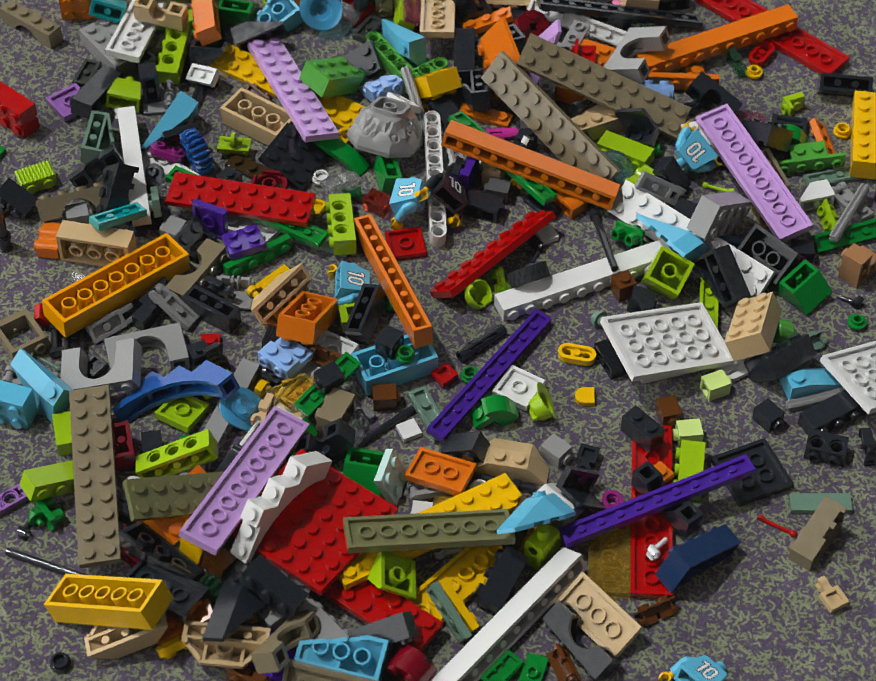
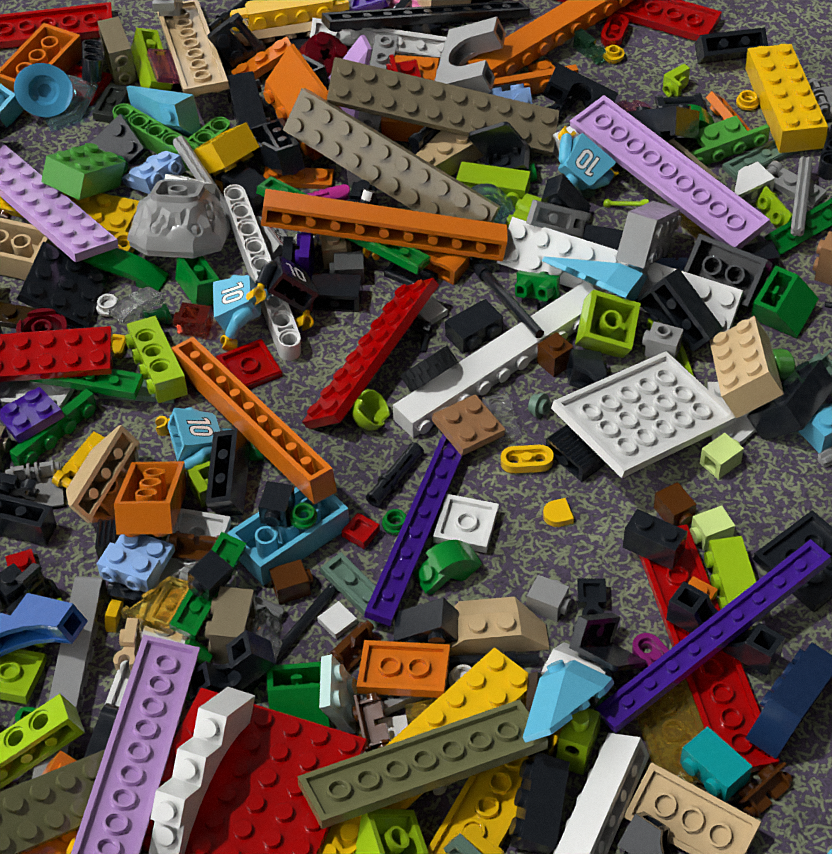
camera: 15 degrees left, 0 degrees up
dark azure hat [219,387,261,431] -> none
clear neon green plate [491,265,507,294] -> none
lime piece [529,382,557,421] -> none
white hand [646,537,668,561] -> none
black brick [752,398,785,433] -> none
none -> reddish brown hinge [328,620,381,672]
none -> reddish brown hinge [352,693,391,752]
none -> medium nougat plate [432,394,506,456]
none -> black brick [445,299,503,354]
none -> clear slope [482,392,522,445]
none -> light grey brick [642,321,683,360]
none -> teal brick [680,726,753,802]

